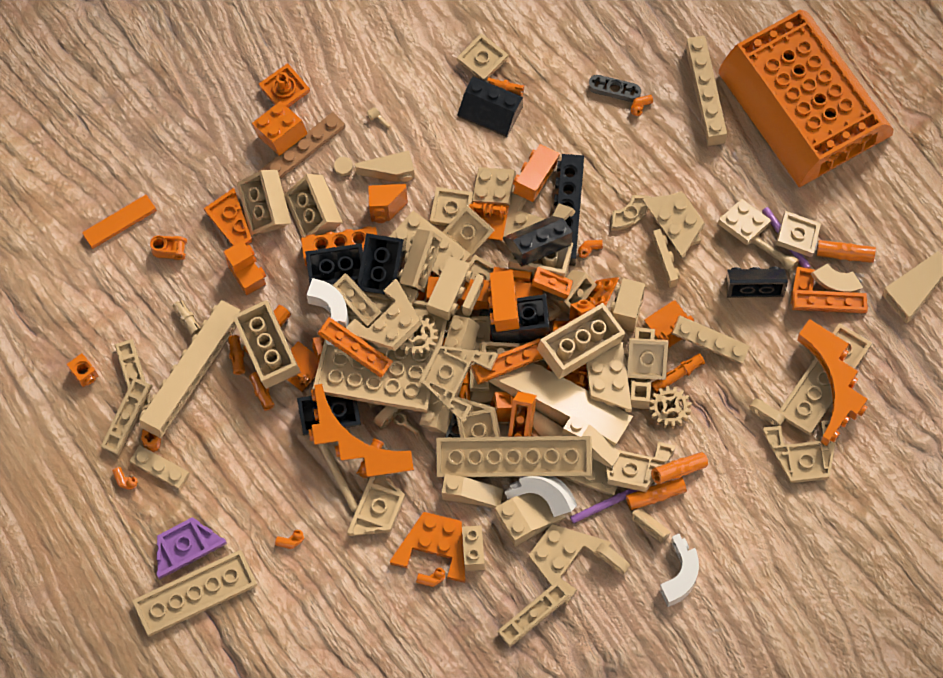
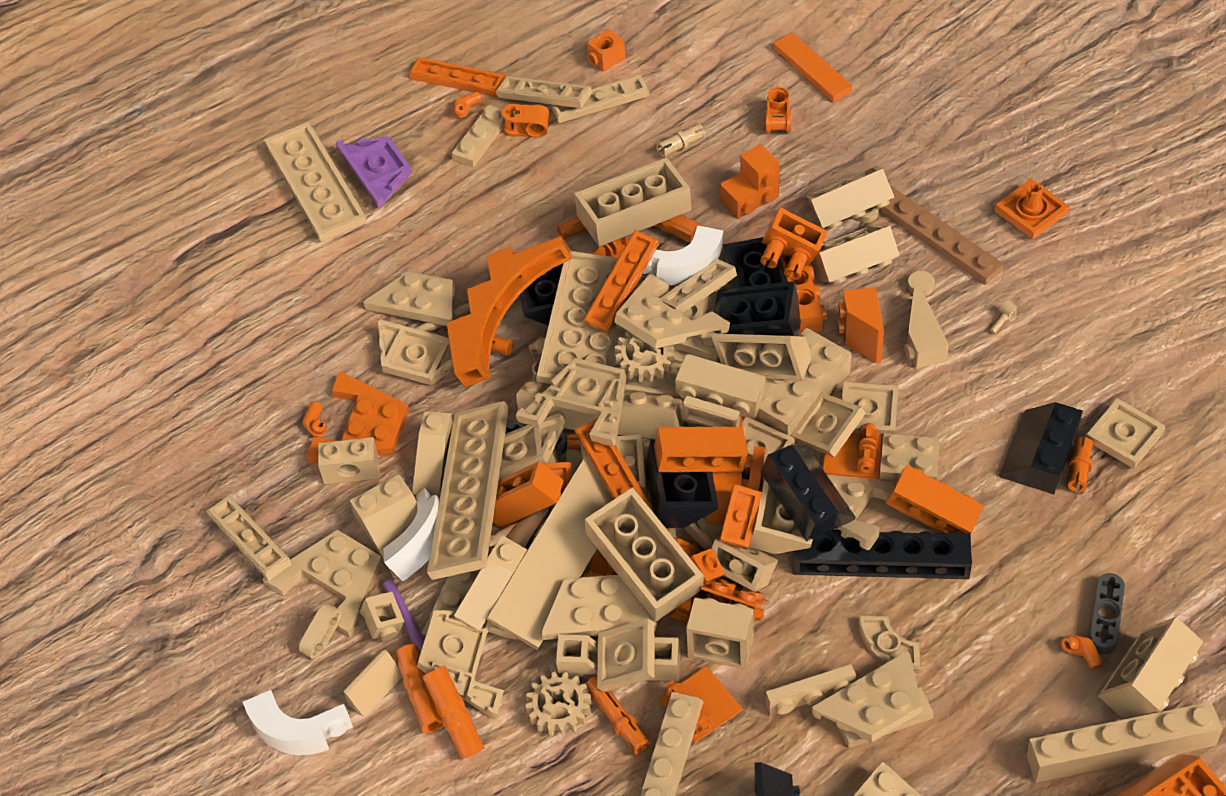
camera: 90 degrees right, 15 degrees down
tan brick [139,300,241,438] -> none
orange wing [204,188,252,246] -> none
orange brick [252,101,308,156] -> none
orange arm [275,530,304,549] -> none
orange arm [578,240,603,258] -> none
none -> tan brick [360,592,404,641]
none -> tan wing [363,272,455,326]
none -> orange tile [409,57,506,97]
none -> orange brick [760,207,828,280]
none -> tan brick [1098,617,1203,720]

